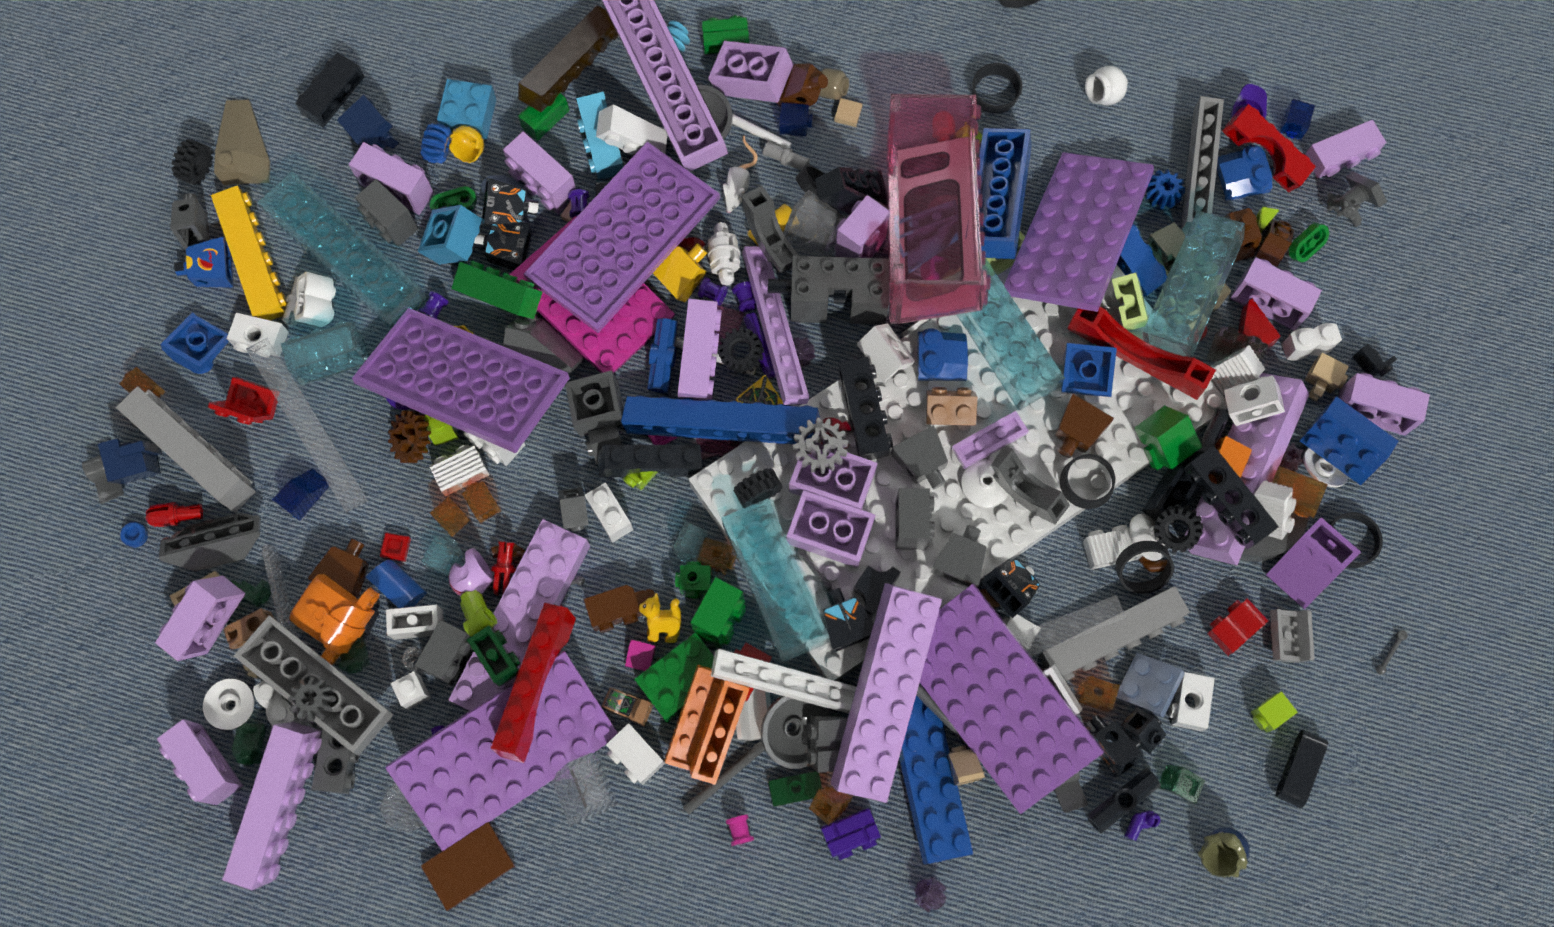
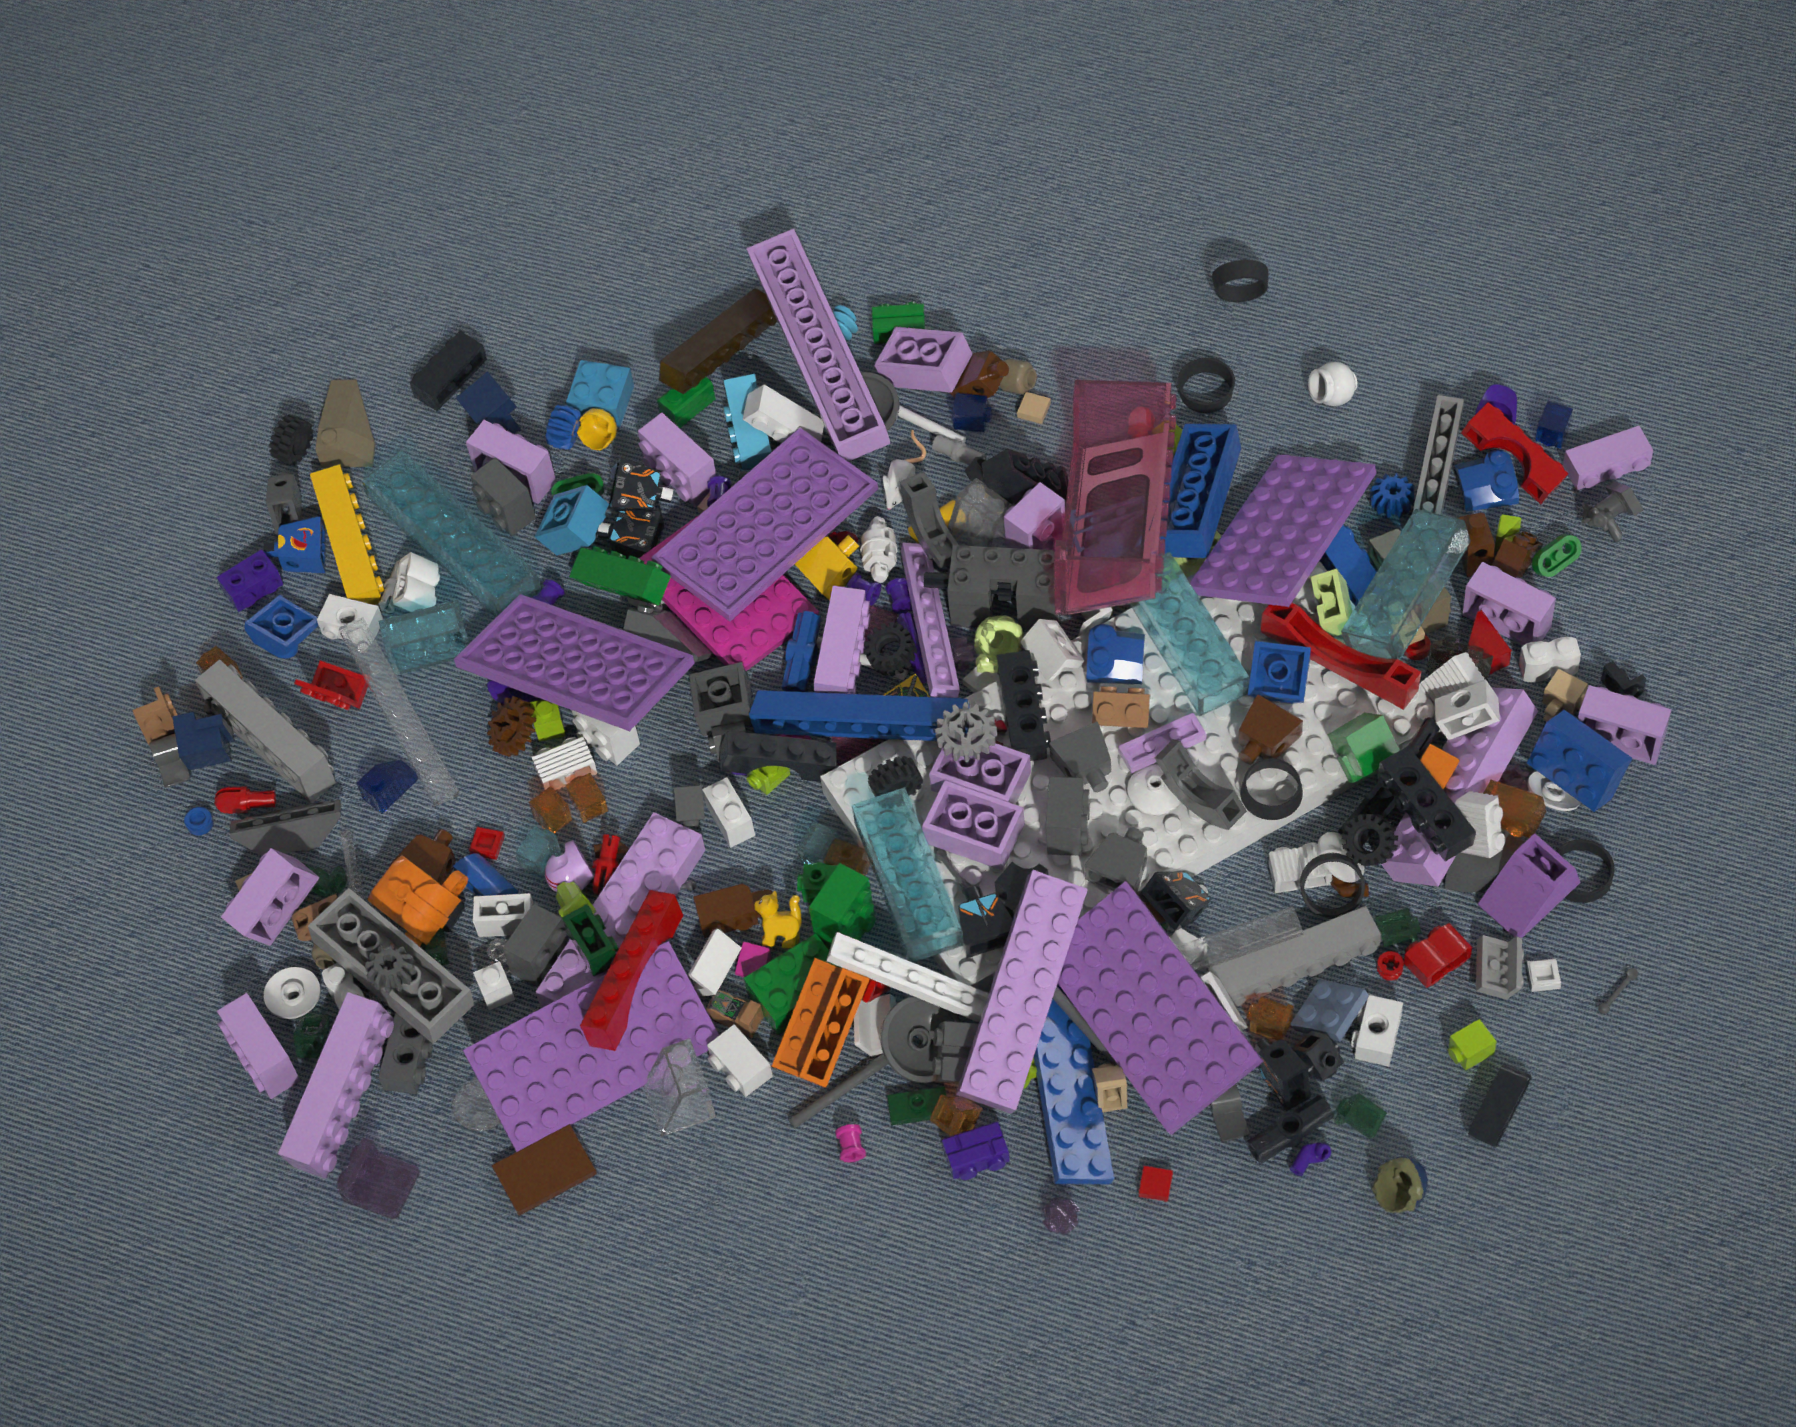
camera: 10 degrees right, 15 degrees down
none -> medium nougat bracket [132,686,178,745]
none -> dark purple brick [216,549,283,612]
none -> clear purple bracket [337,1137,420,1219]
none -> white panel [688,929,742,997]
none -> white tile [963,666,999,693]
none -> yellowish green hair [974,615,1024,673]
none -> red tile [1139,1166,1173,1202]
none -> clear green bracket [1375,908,1421,947]
none -> red bush [1377,951,1404,981]
none -> white tile [1526,959,1561,992]

